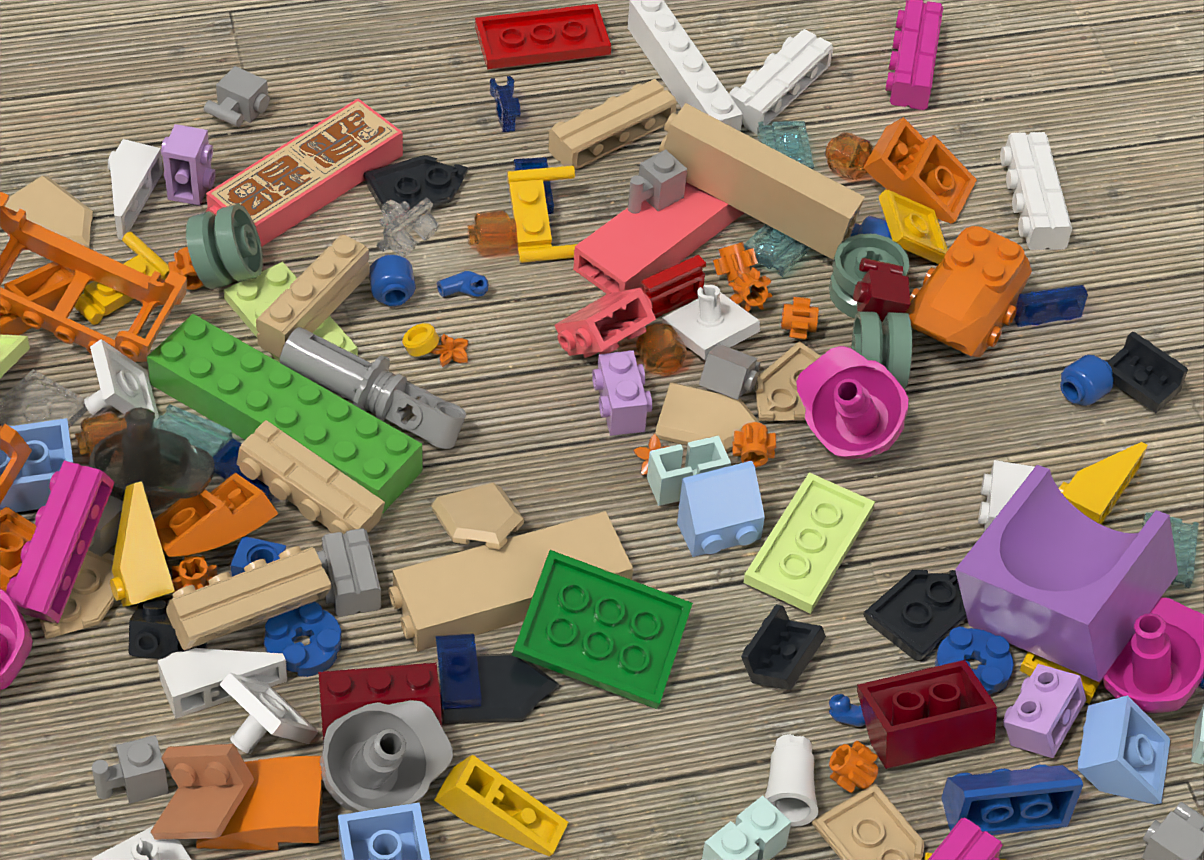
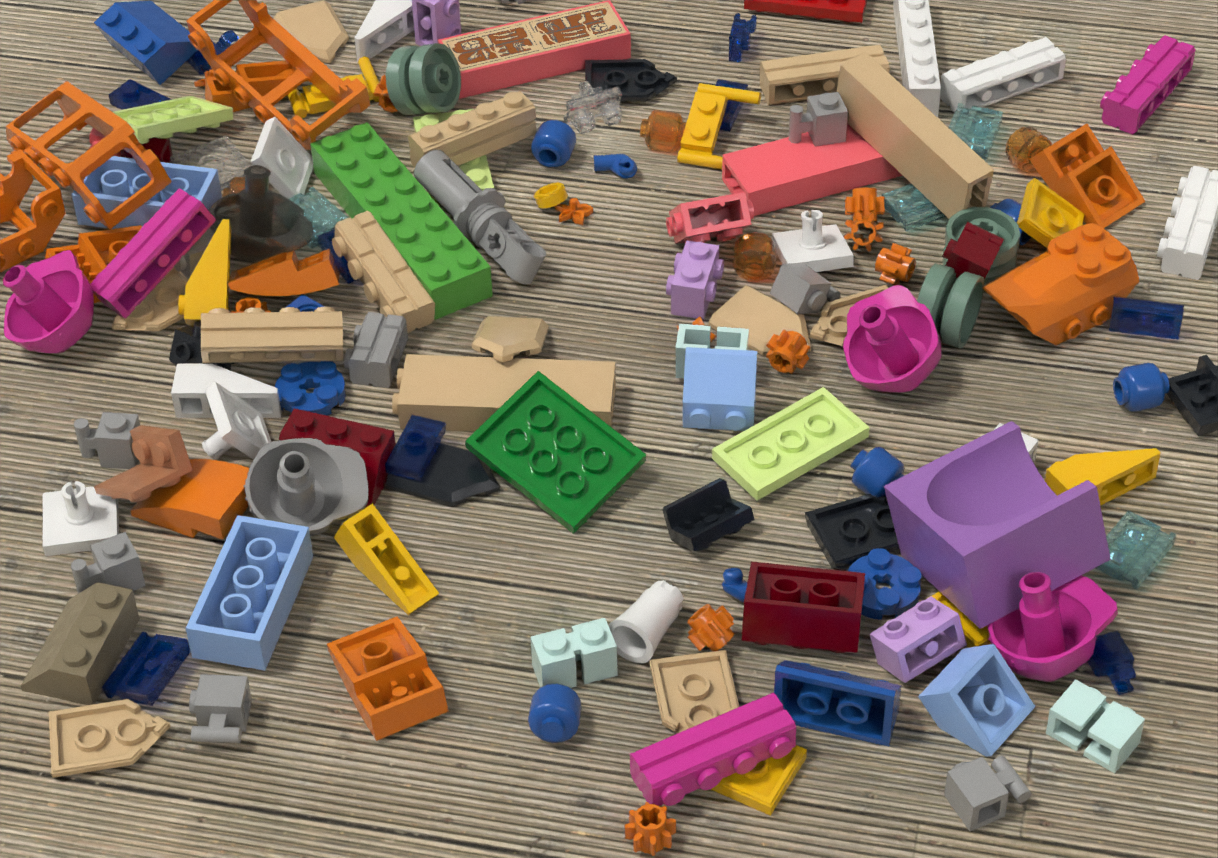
camera: 30 degrees right, 5 degrees down
red plate [641,255,707,318] -> none
none -> blue head [850,447,905,498]

